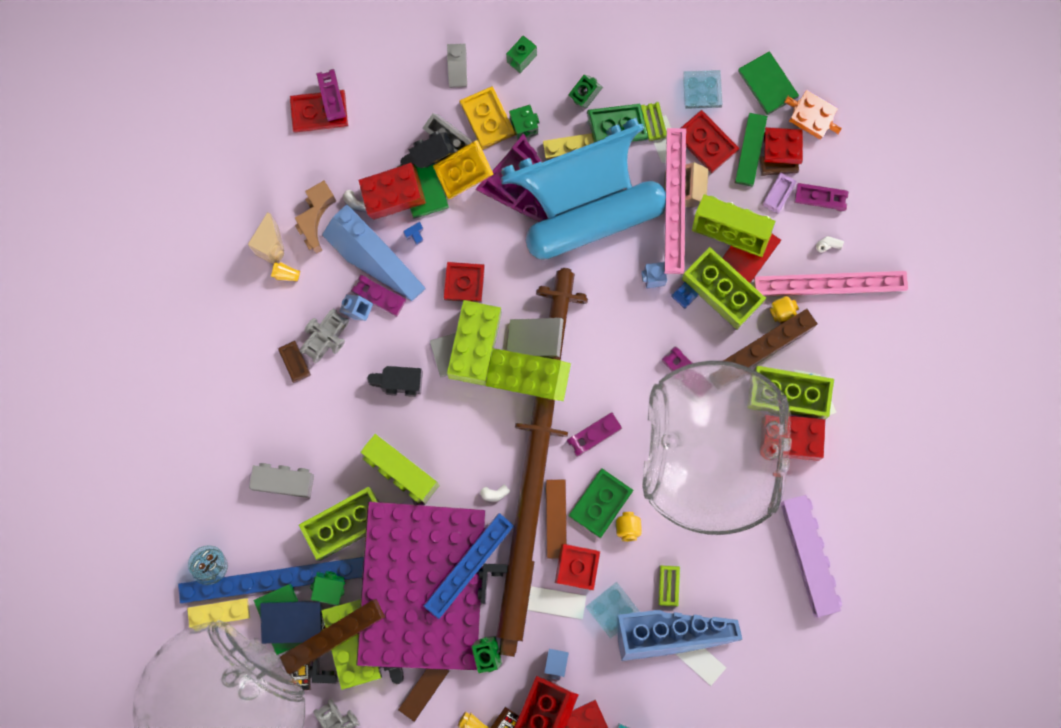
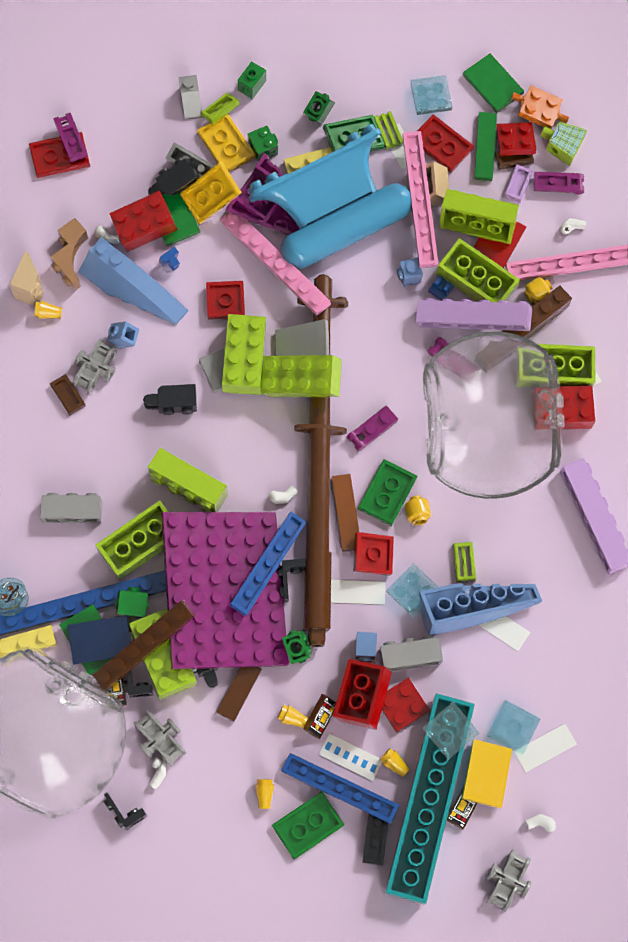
camera: 15 degrees left, 5 degrees down
magenta plate [351,275,406,317] -> none
none -> lime tile [201,92,240,125]
none -> bright pink plate [221,212,331,316]
none -> light grey brick [379,635,443,671]
none -> lavender brick [416,298,532,331]
none -> lime torso [541,122,587,166]

